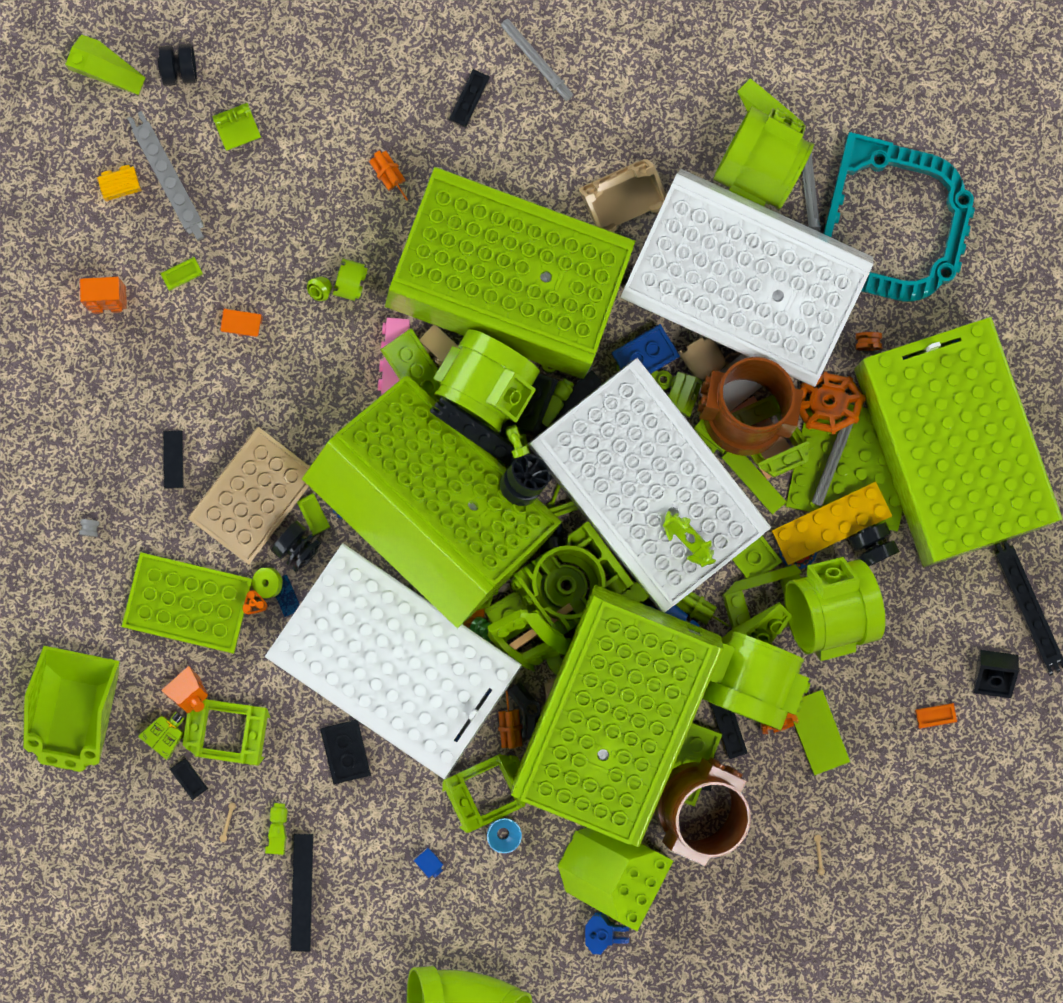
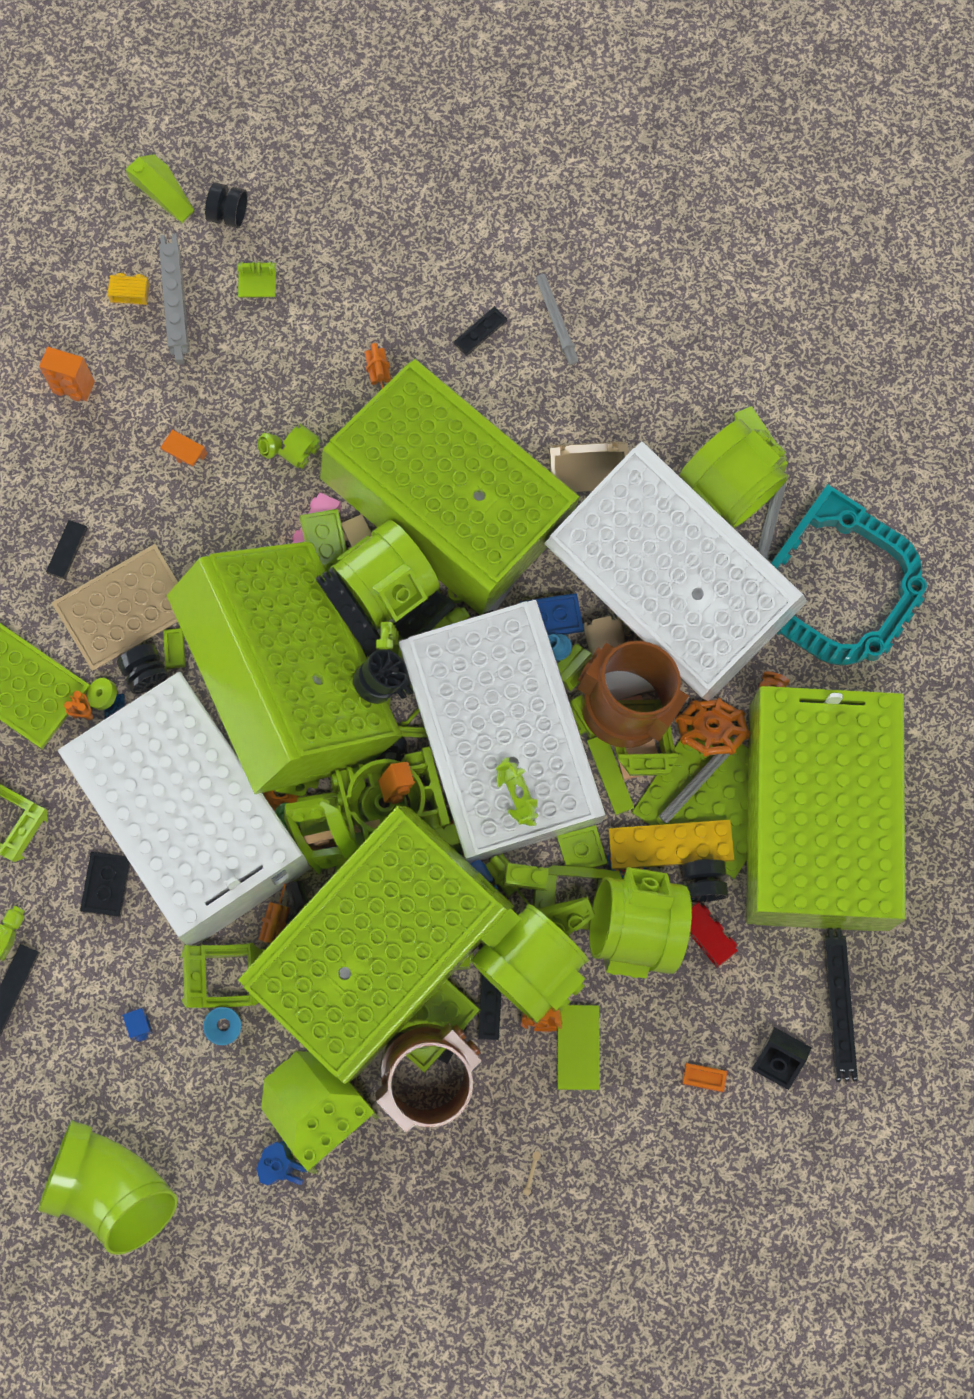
camera: 25 degrees right, 10 degrees down
lime tile [160,257,203,291] -> none
none -> orange brick [378,762,415,804]
none -> lime brick [503,863,549,891]
none -> dark azure piece [548,634,572,661]
none -> red brick [690,902,738,968]

